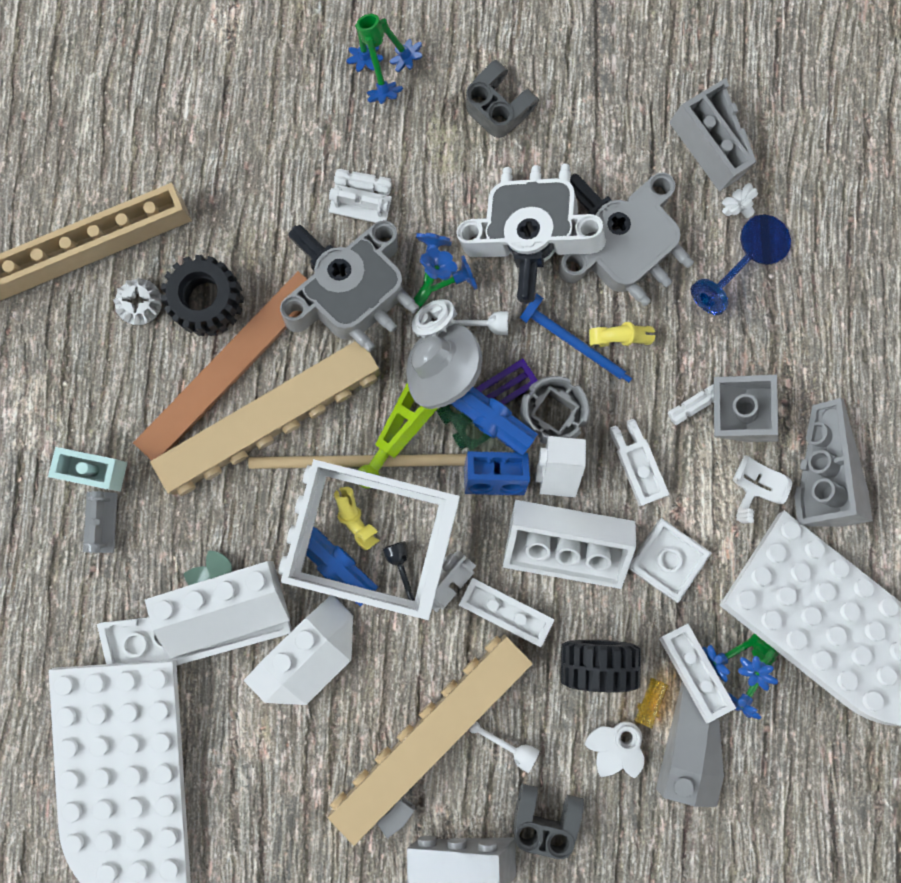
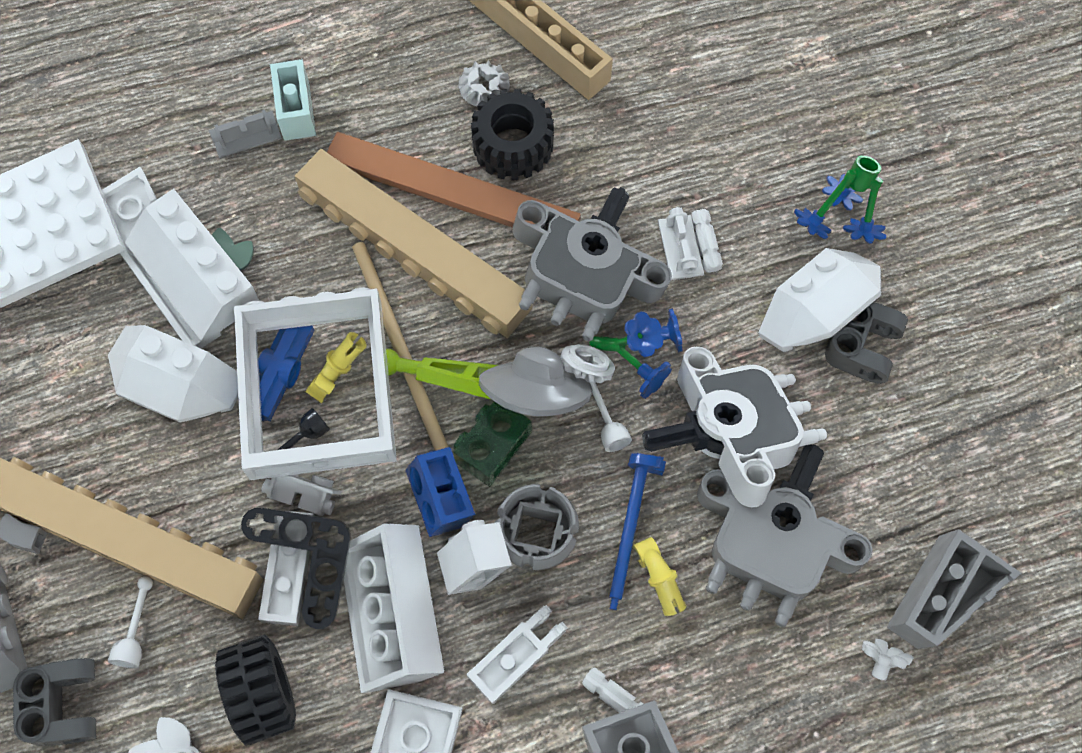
camera: 70 degrees right, 15 degrees down
blue piece [450,387,538,456] -> none
dark purple tile [476,358,538,405] -> none
clear blue piece [690,214,791,316] -> none
none -> black beam [241,507,351,629]
none -> white wedge [758,248,881,352]

